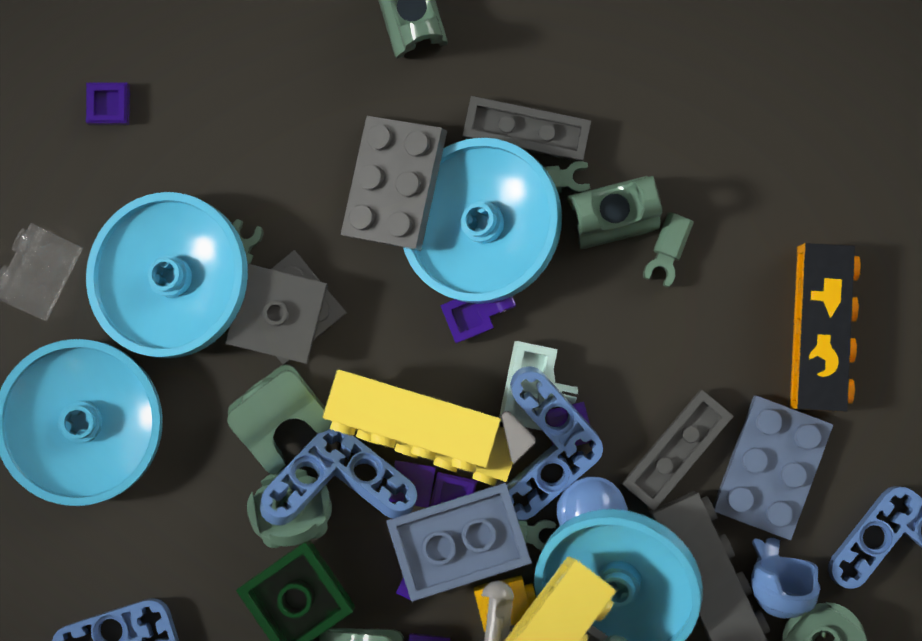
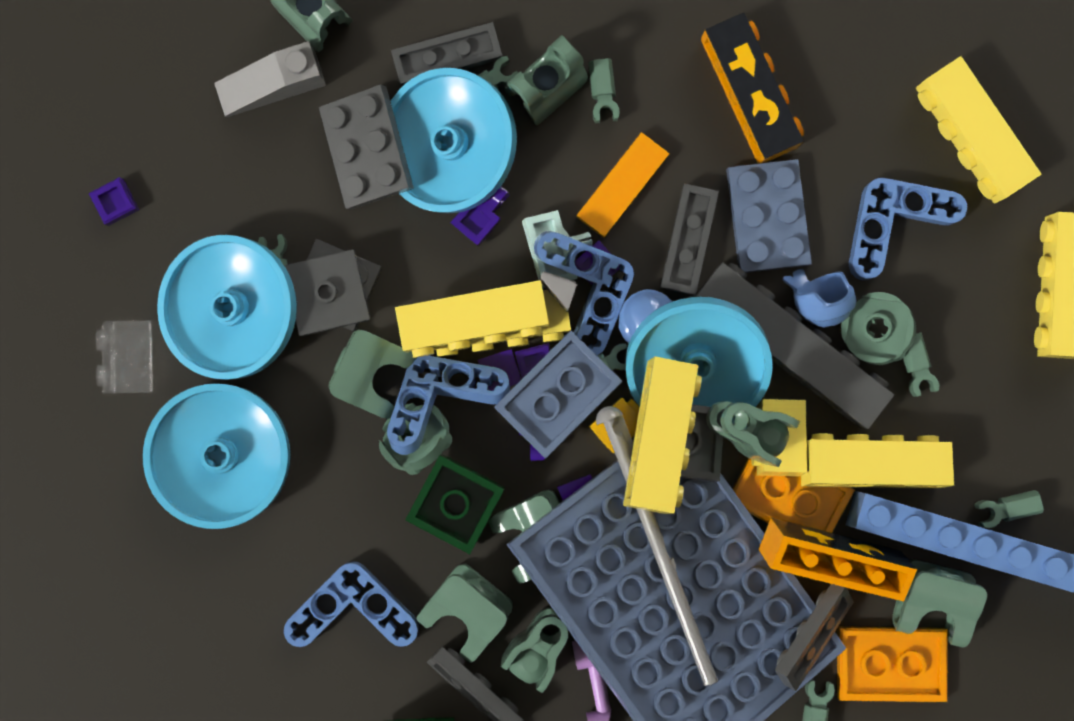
camera: 30 degrees left, 0 degrees up
none -> light grey slope [214,41,326,118]
none -> light orange tile [576,132,669,238]

